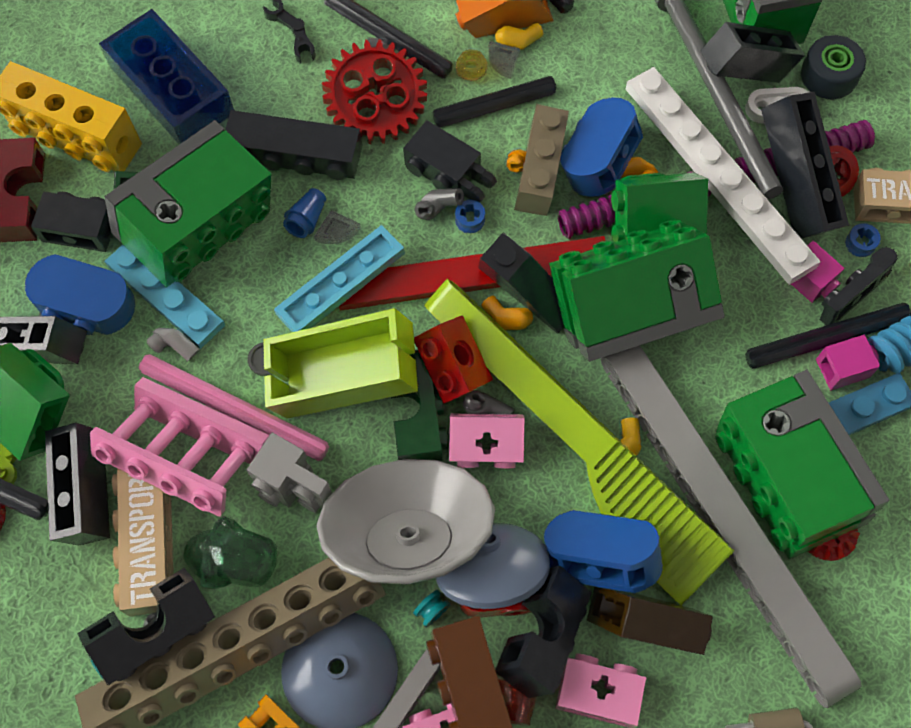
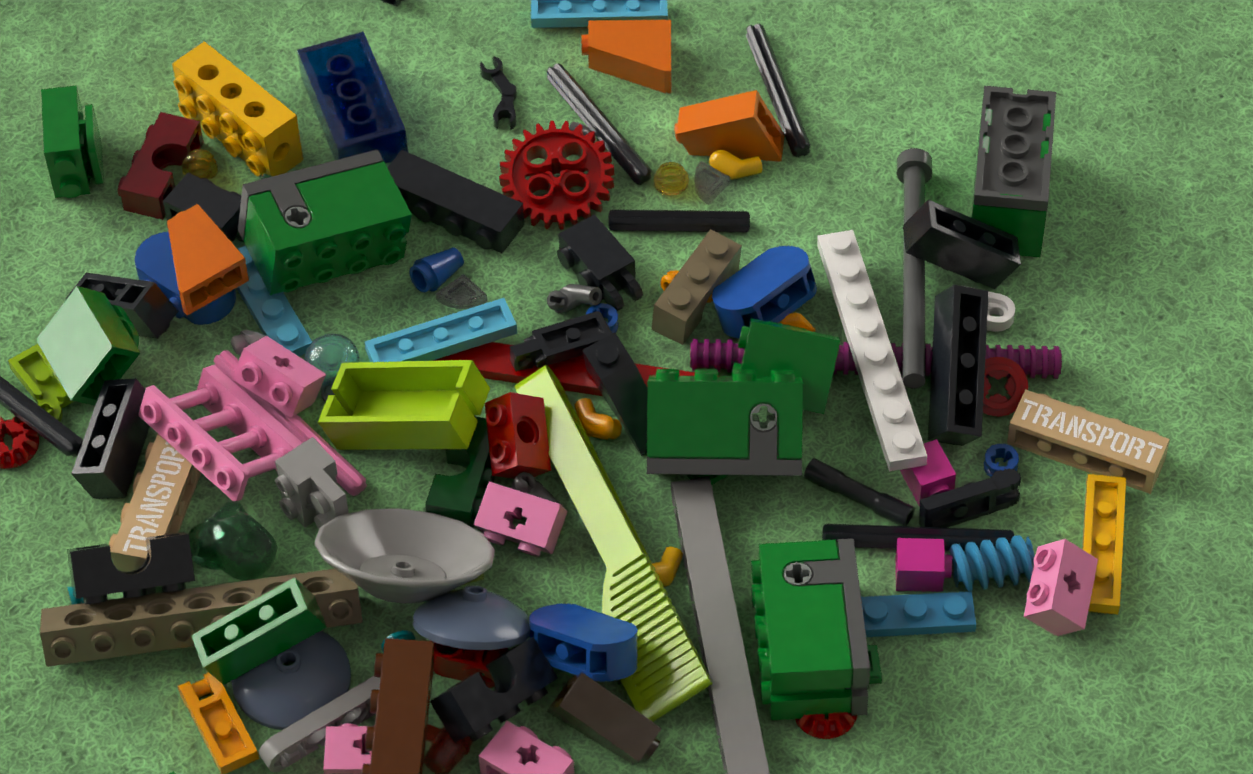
camera: 20 degrees right, 15 degrees down
black wheel [800,35,866,100] -> none
none -> orange slope [167,204,249,316]
none -> clear yellow plate [182,149,218,179]
none -> green brick [191,577,327,685]
none -> bright pink brick [231,336,326,418]
none -> clear light blue hair [304,333,360,386]
none -> black hinge [510,311,613,371]
none -> black piece [804,458,915,526]

